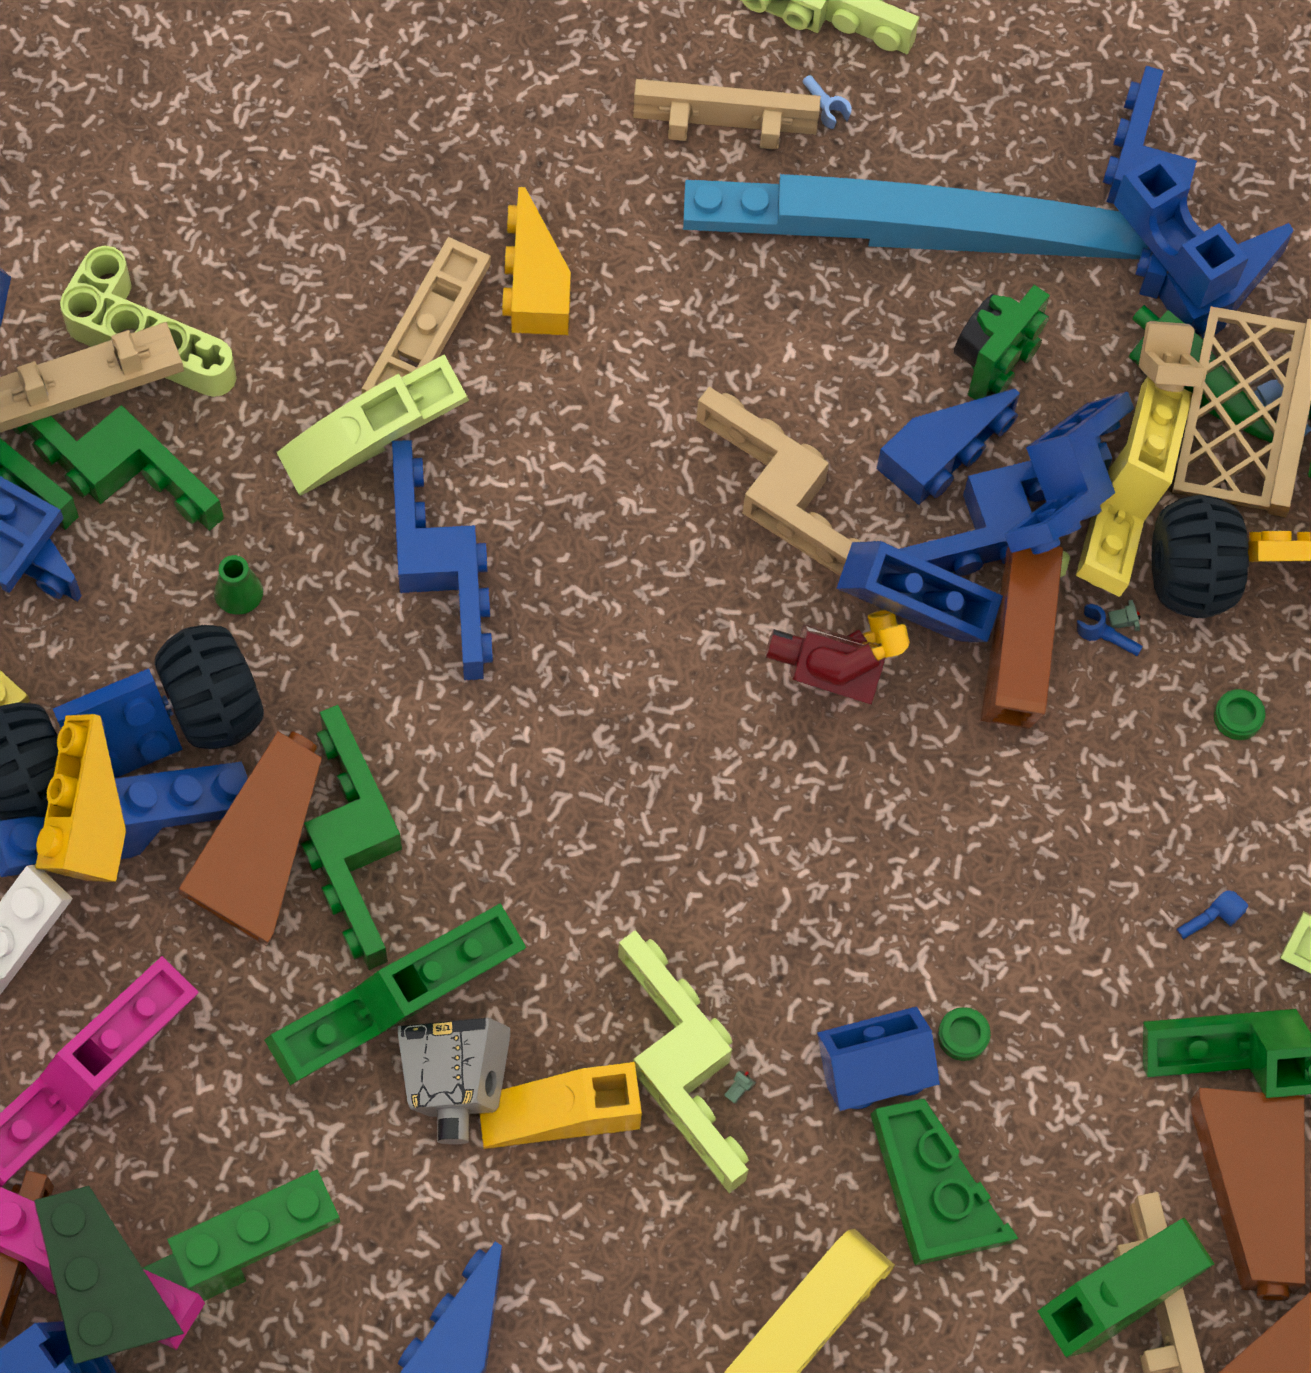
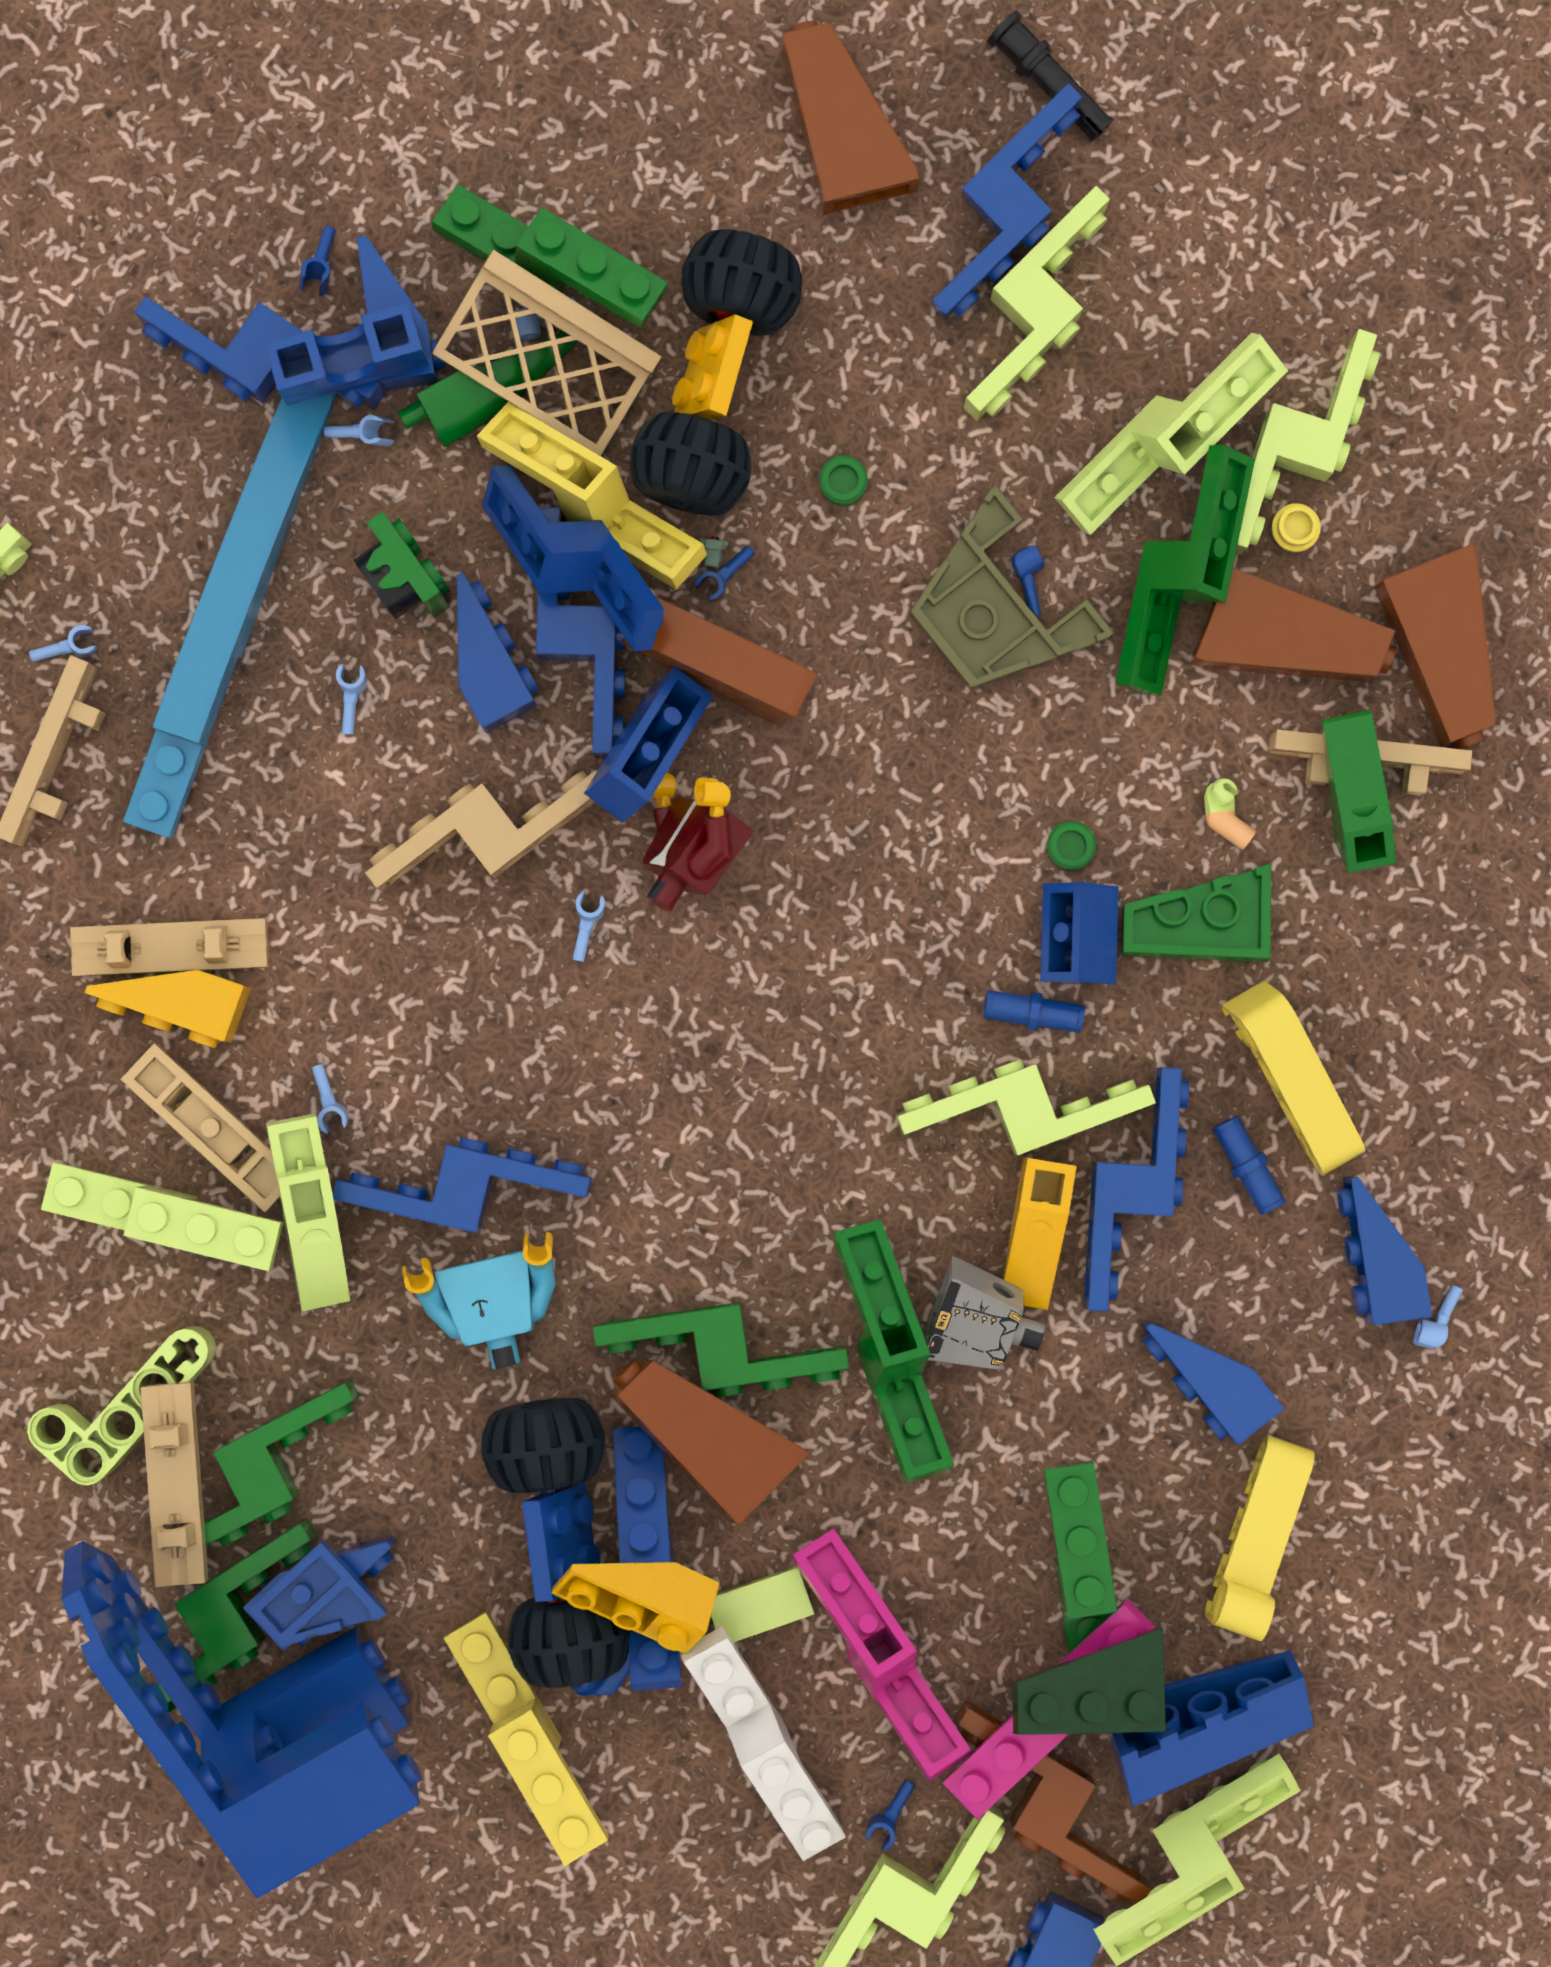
camera: 70 degrees left, 20 degrees up
green cone [214,555,263,615] -> none
sand green piece [724,1071,756,1104] -> none
tan bracket [1138,321,1205,392] -> none
none -> yellowish green bracket [41,1162,284,1271]
none -> tan hinge [70,918,270,977]
none -> blue hand [299,226,336,296]
none -> light blue hand [312,1064,349,1134]
none -> light blue hand [324,415,394,447]
none -> light blue hand [336,664,367,735]
none -> medium azure torso [402,1232,556,1369]
none -> light blue hand [572,891,605,962]
none -> yellowish green tile [711,1566,814,1643]
none -> olive wing [910,485,1114,690]
none -> blue pin [983,990,1085,1033]
none -> blue bracket [1084,1067,1189,1312]
none -> arm [1204,778,1256,850]
none -> blue pin [1213,1115,1286,1215]

